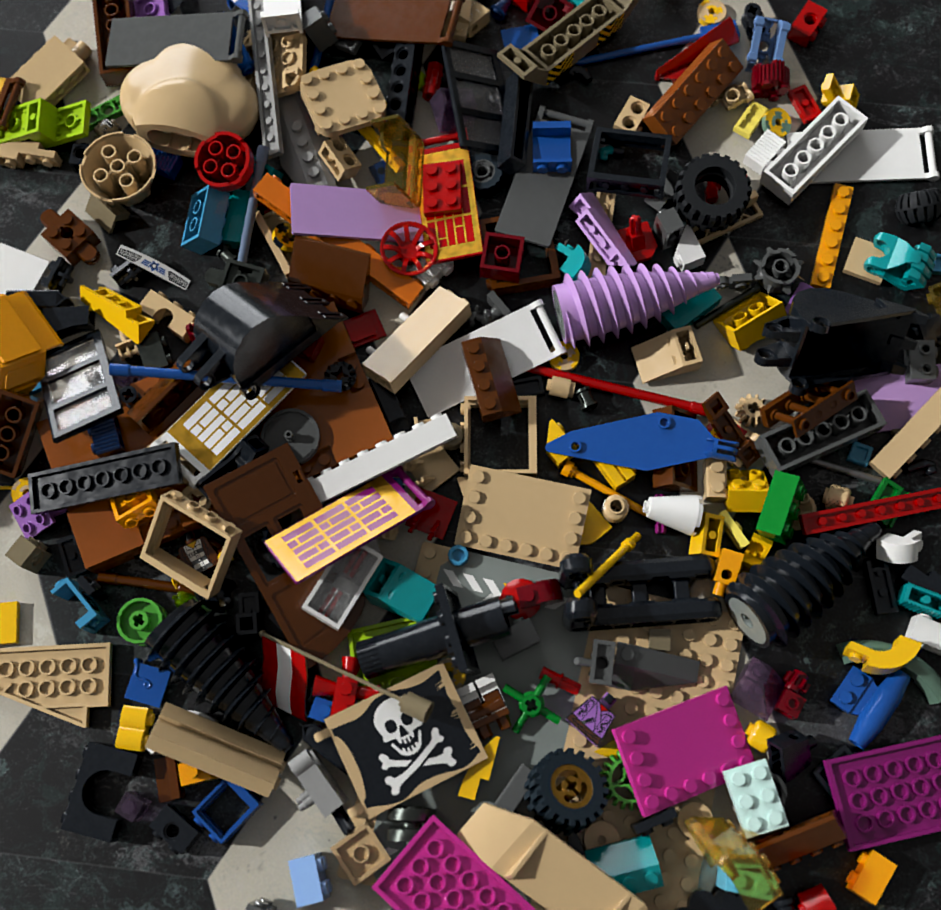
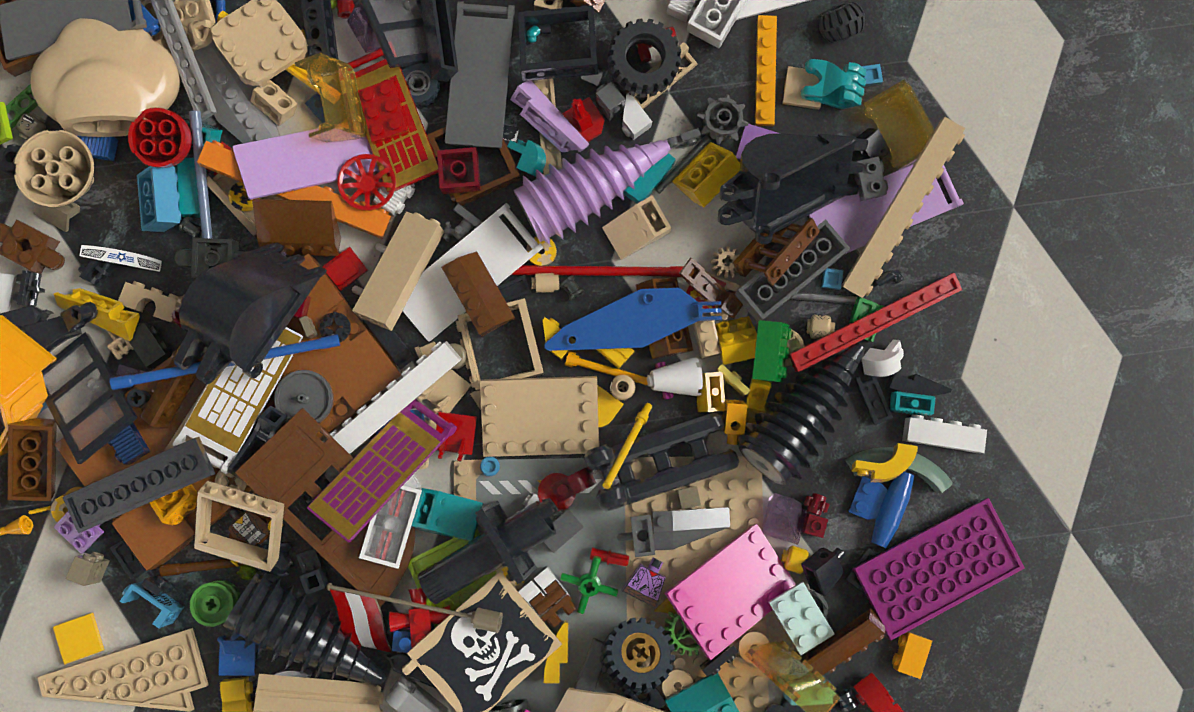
camera: 25 degrees left, 10 degrees up
blue panel [532,121,572,173] -> none
none -> black piece [60,302,98,332]
none -> dark tan tile [299,316,318,339]

